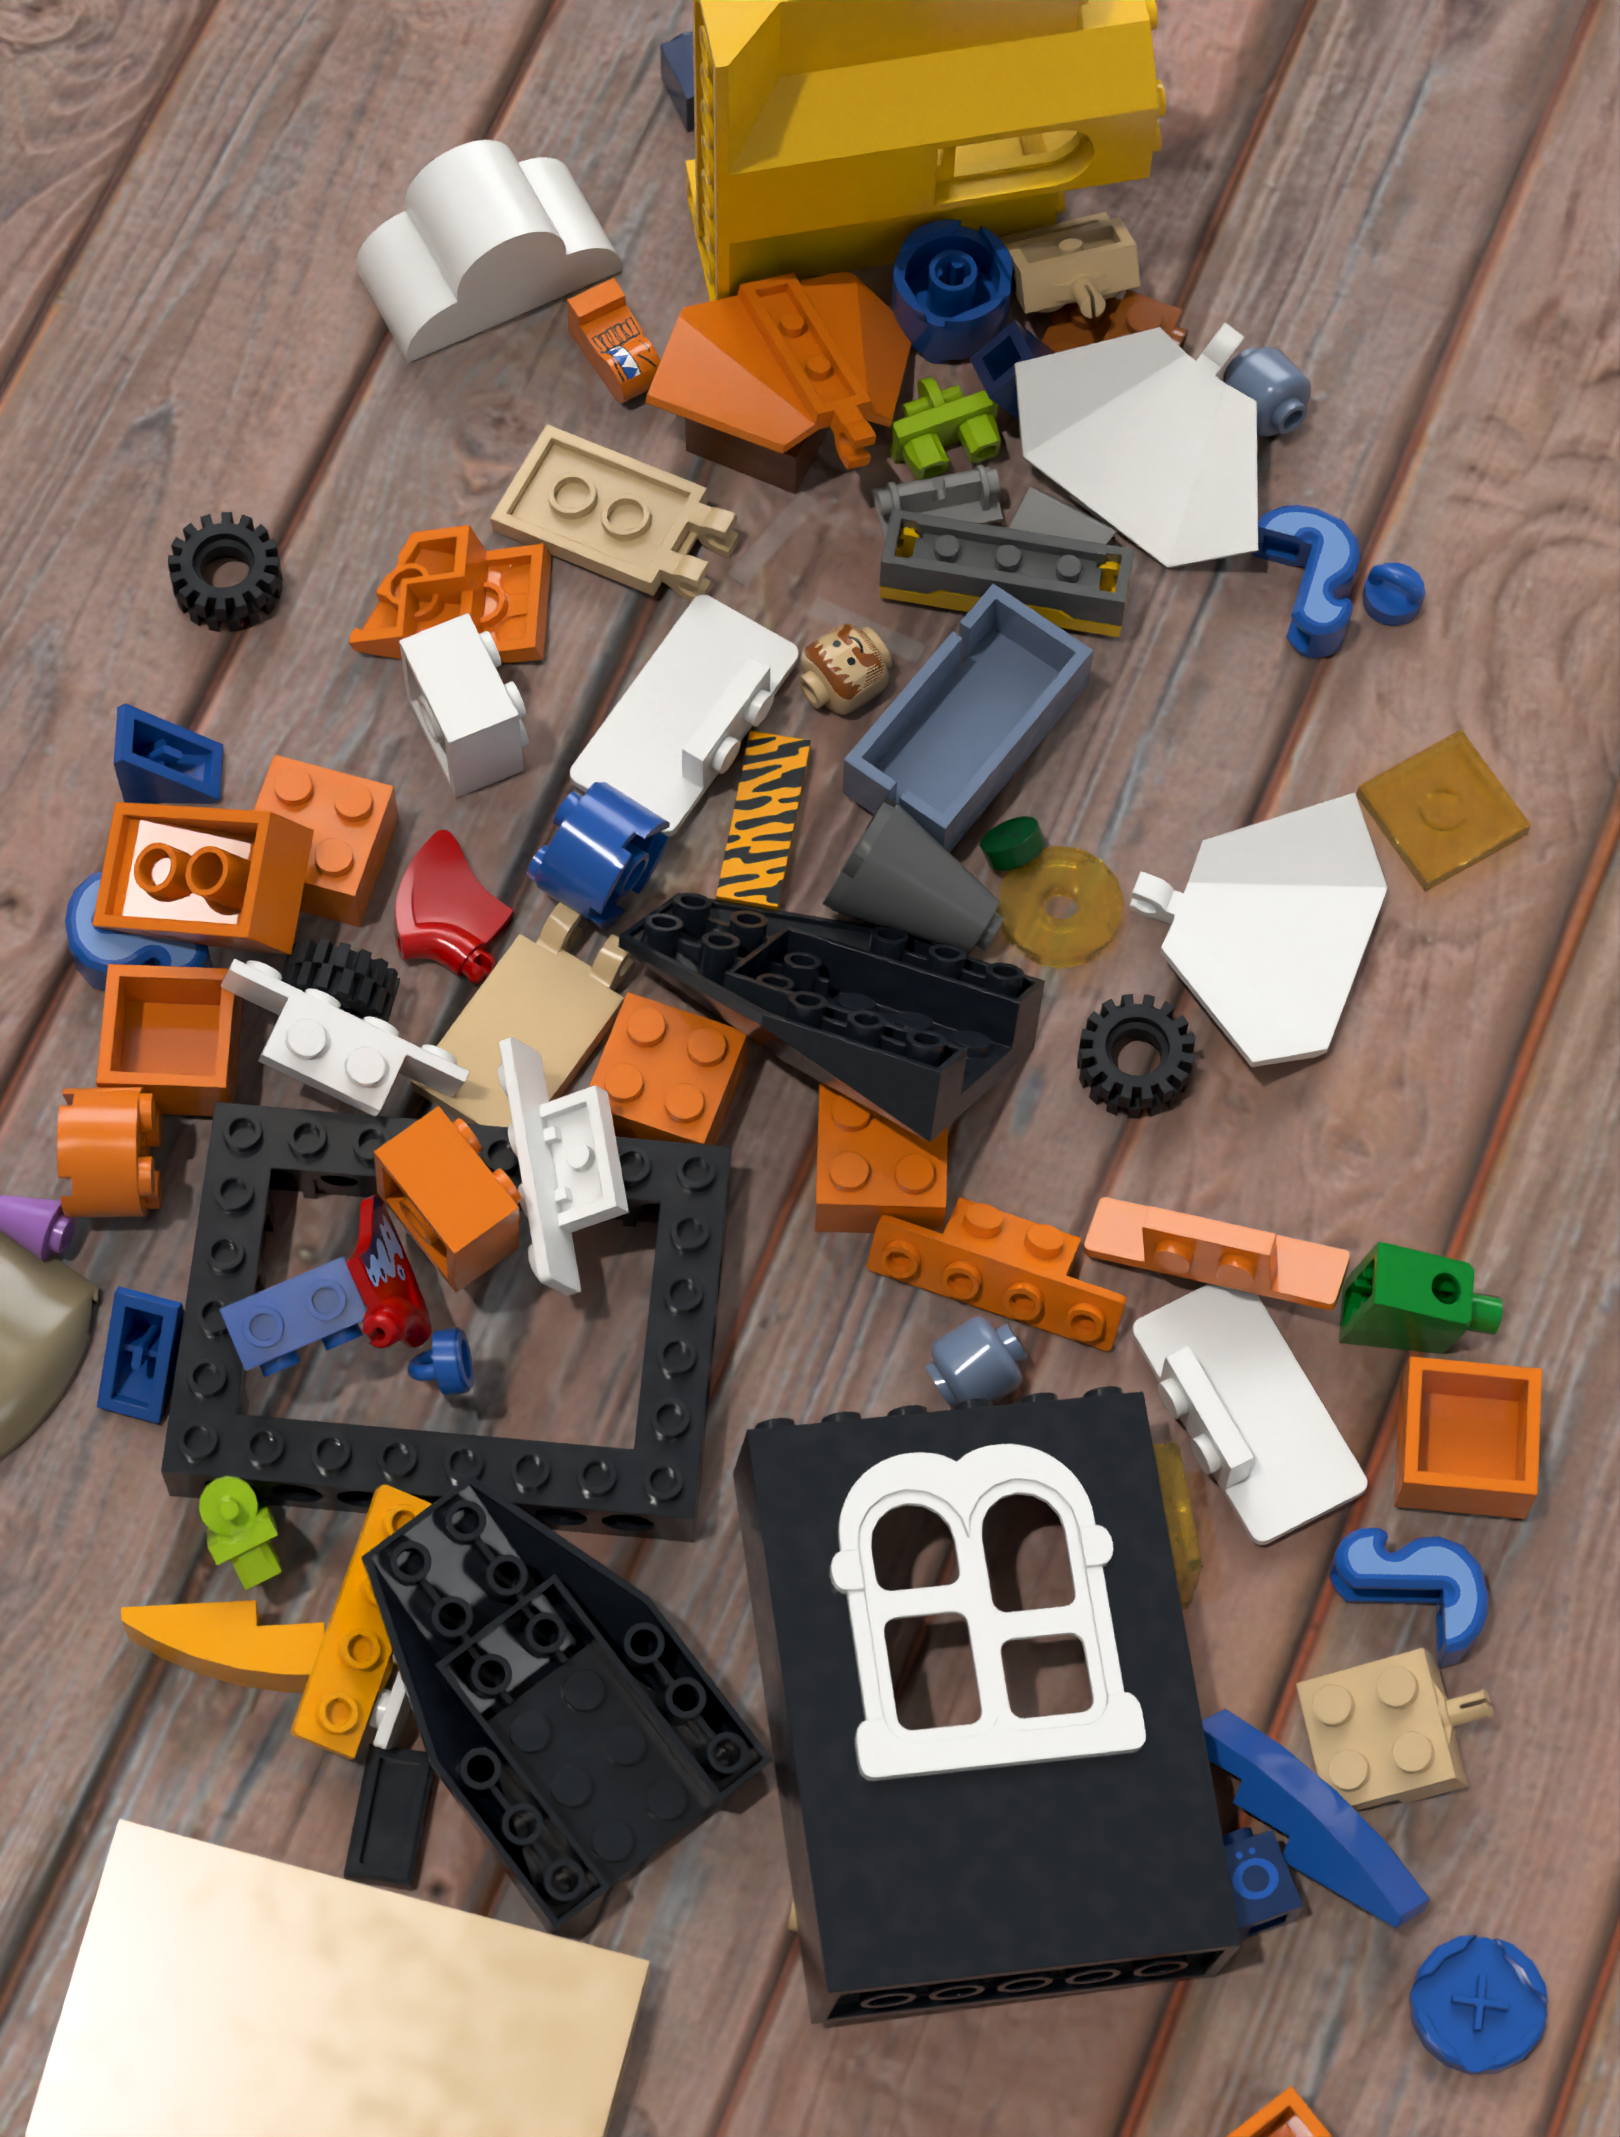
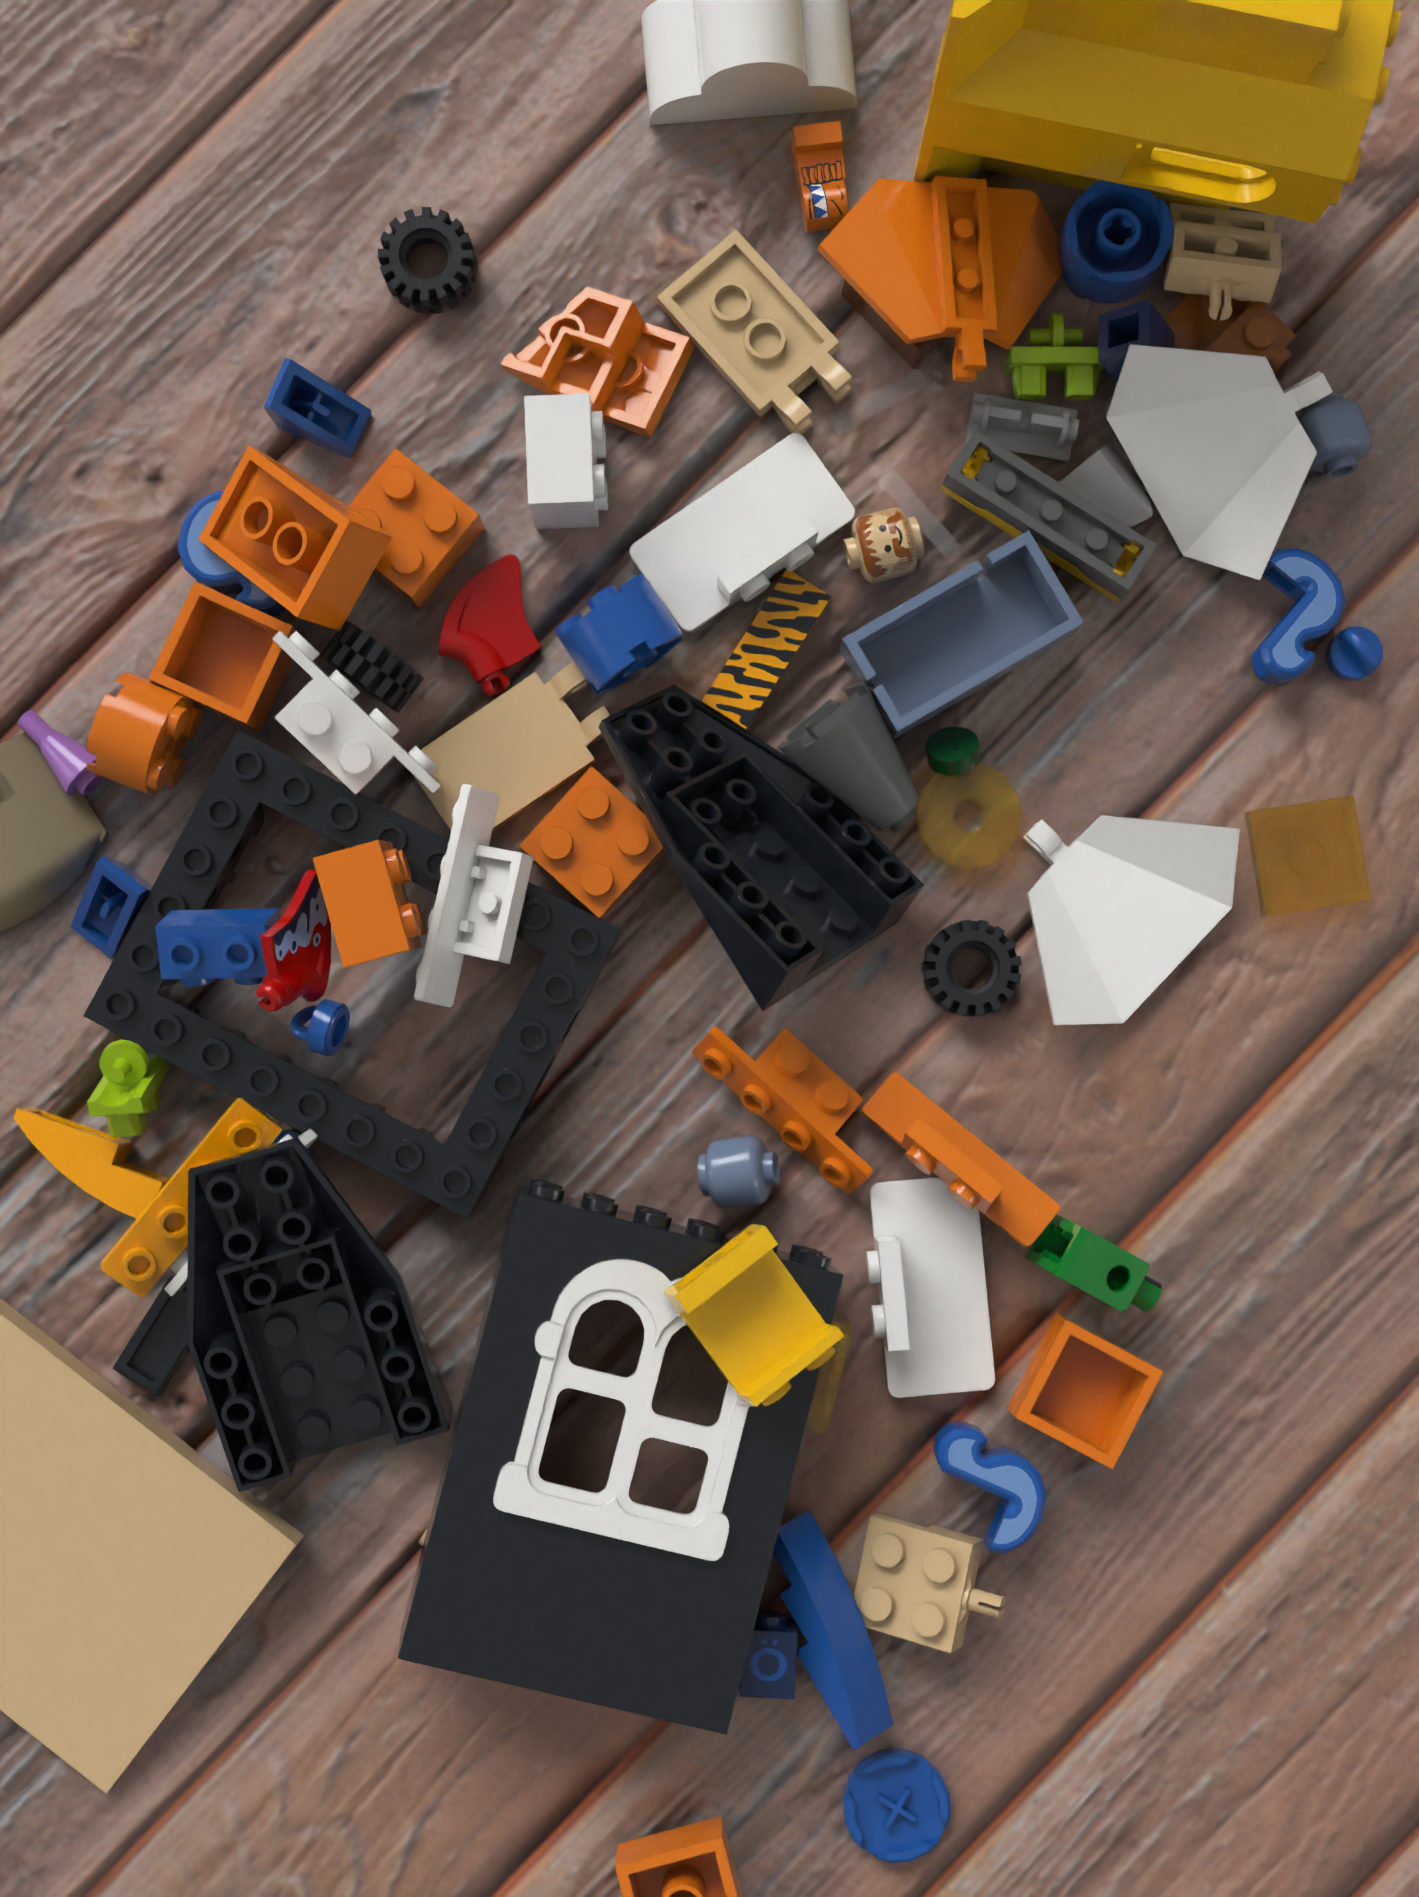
camera: 25 degrees right, 20 degrees up
orange piece [815,1083,948,1234] -> none
none -> yellow panel [664,1224,844,1407]

